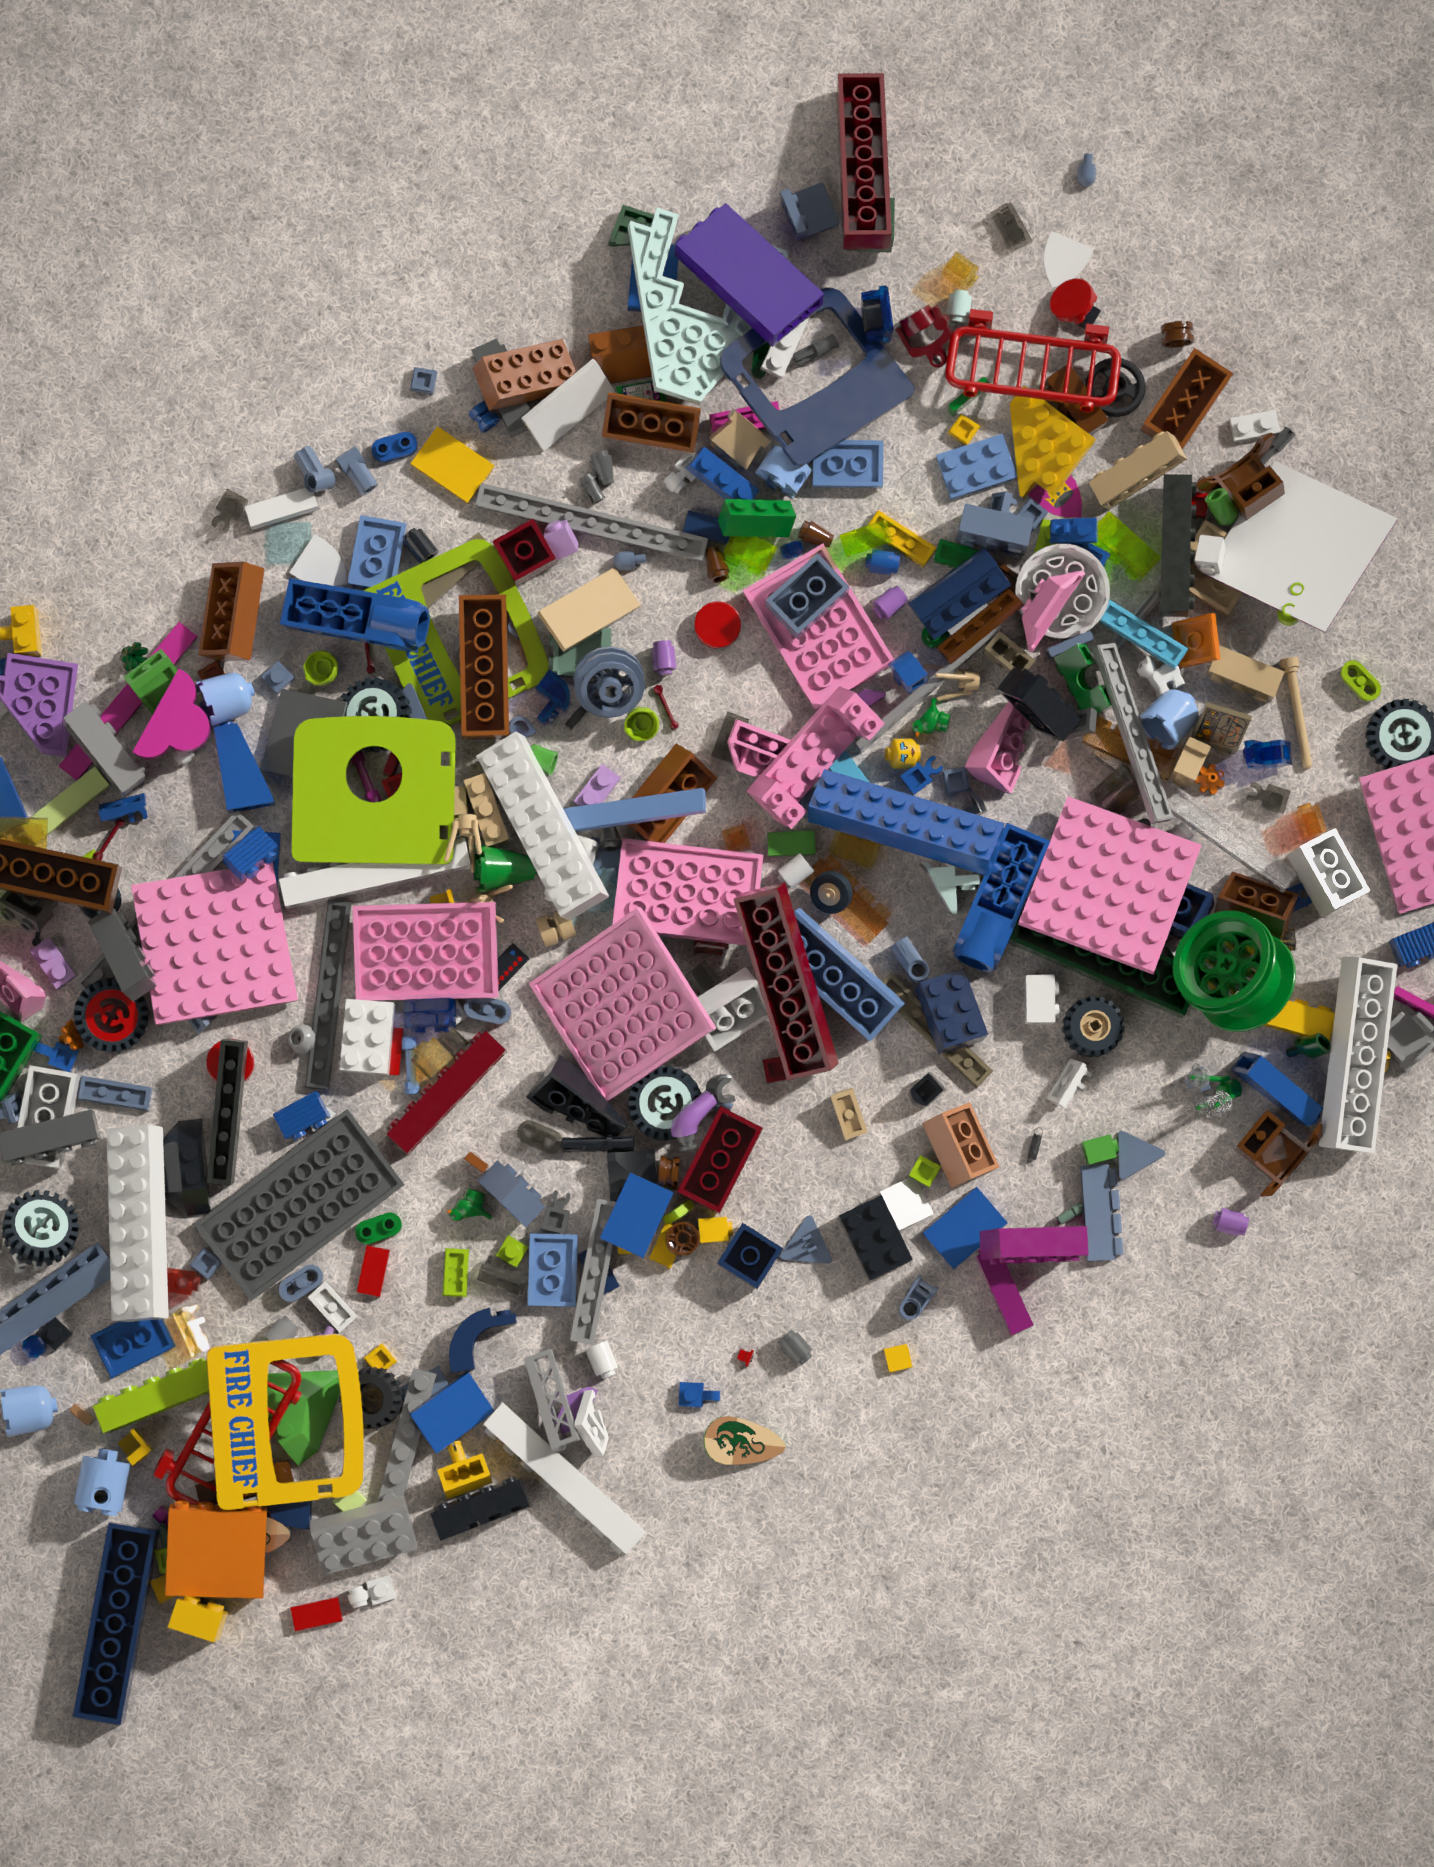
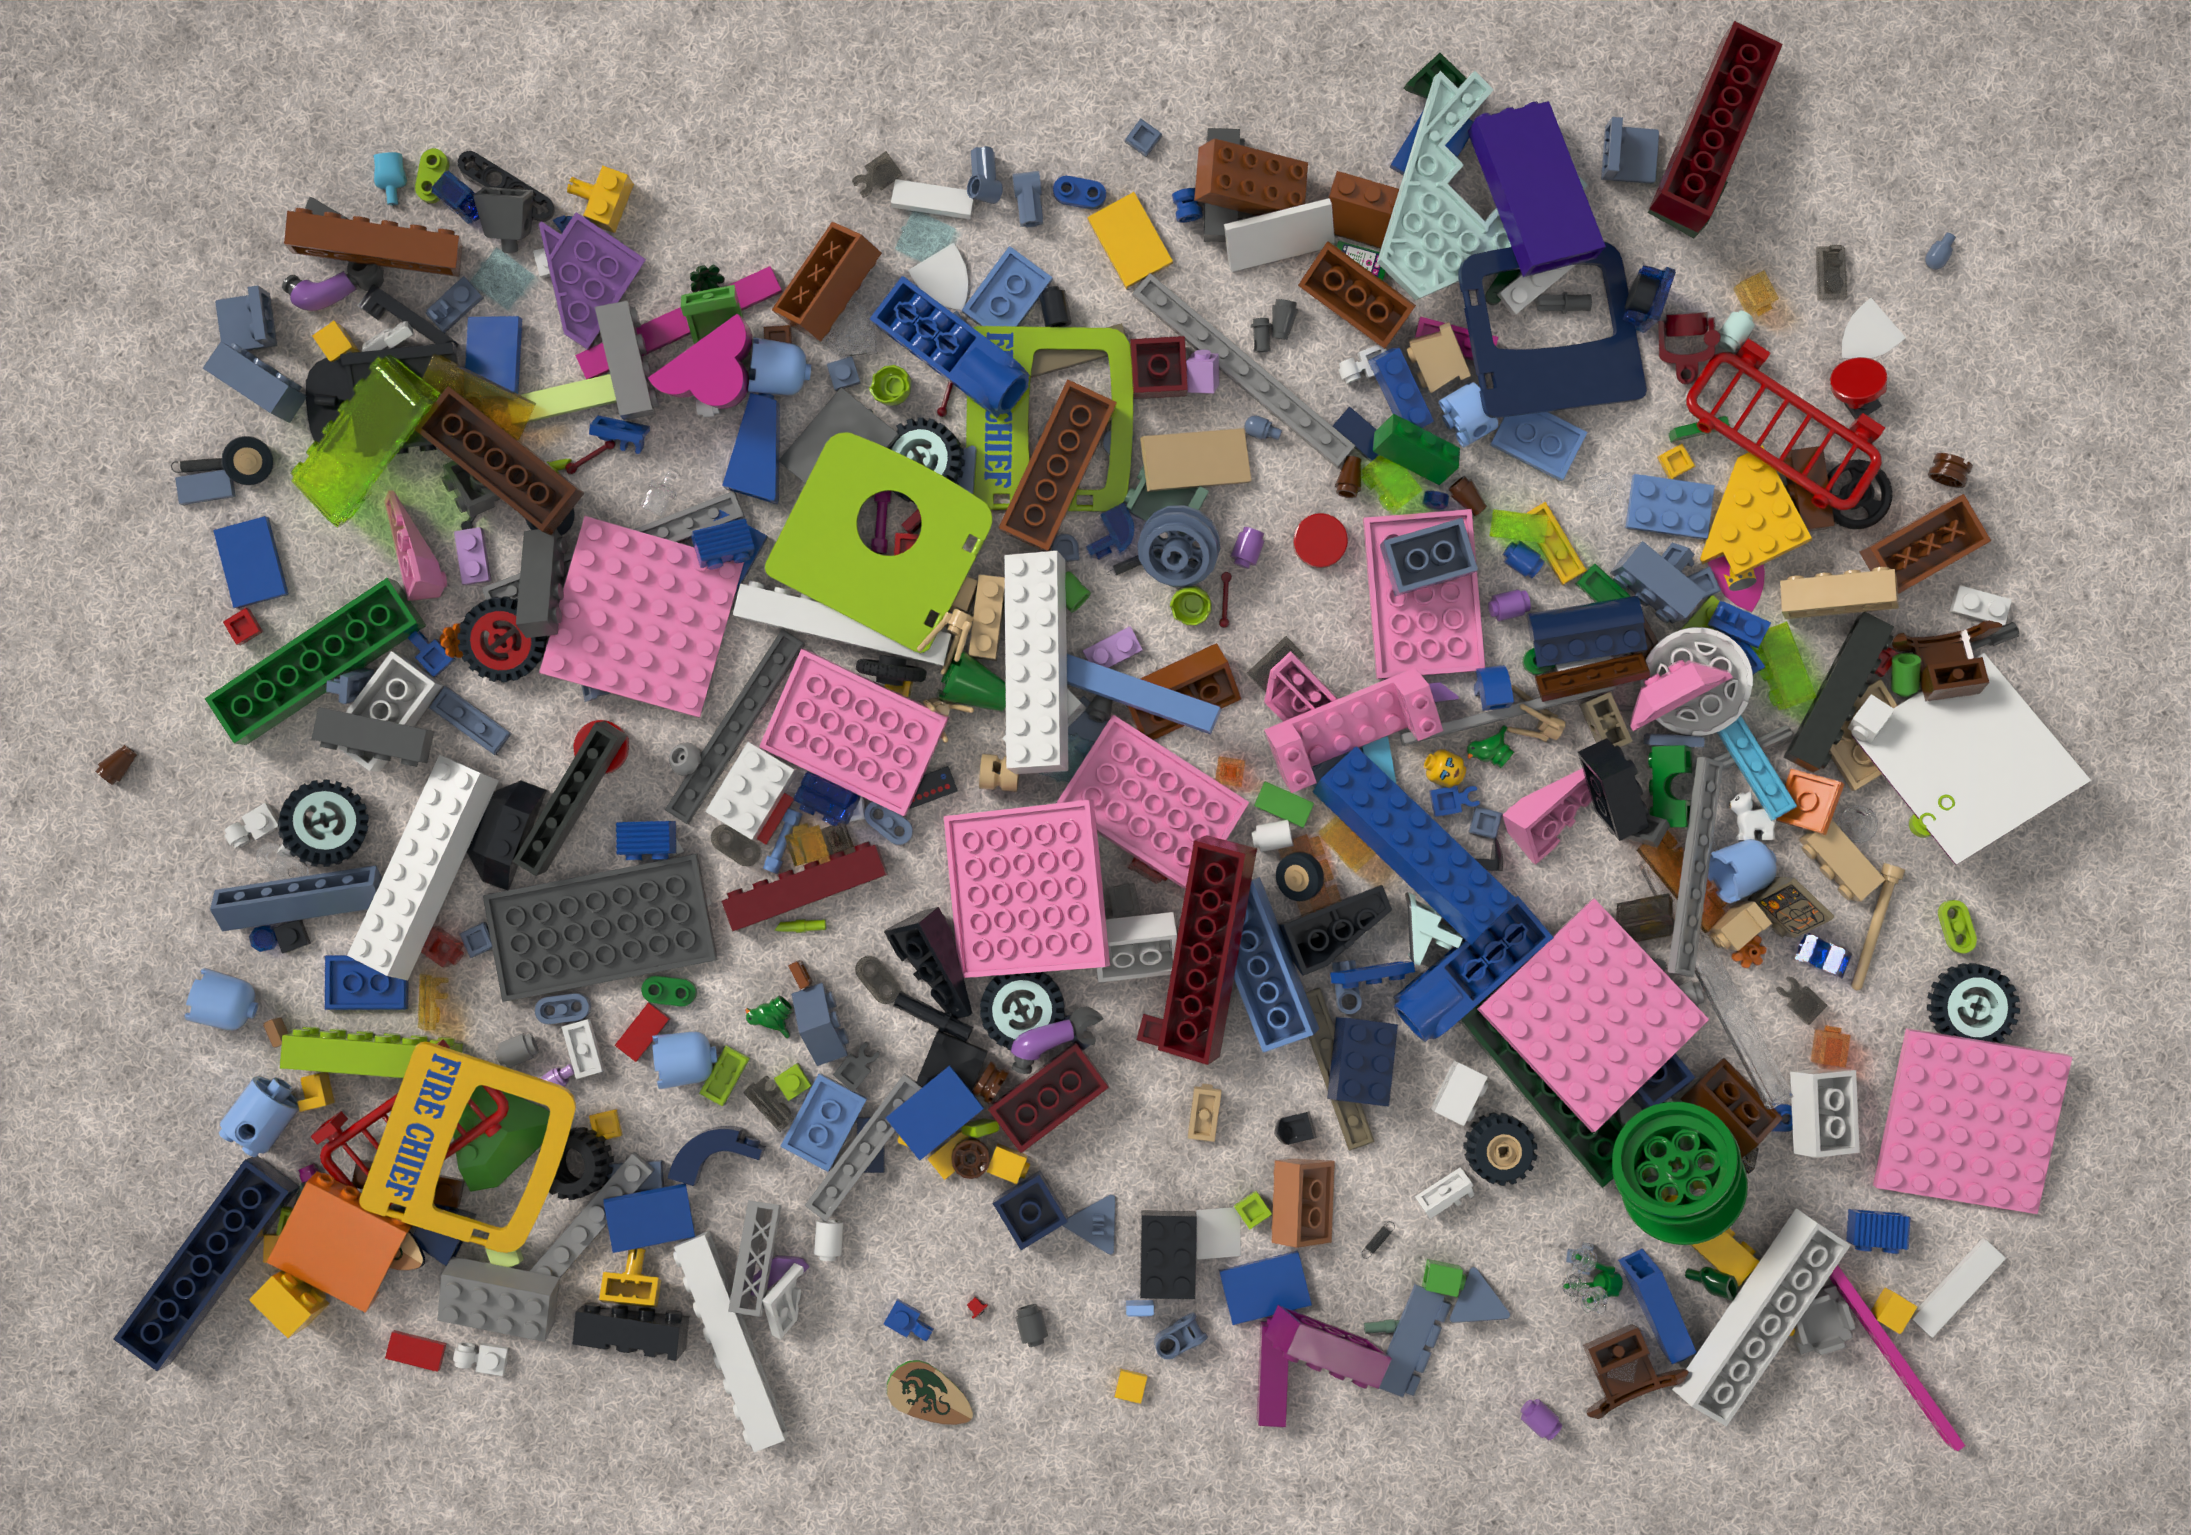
camera: 30 degrees right, 5 degrees up
none -> light blue cylinder [652,1032,718,1089]
none -> clear smoke plate [711,824,762,866]
none -> lime piece [774,919,827,933]
none -> black wheel [856,655,927,686]
none -> light blue tile [1126,1300,1154,1317]
none -> black wedge [1279,885,1392,976]
none -> blue plate [1330,961,1415,988]

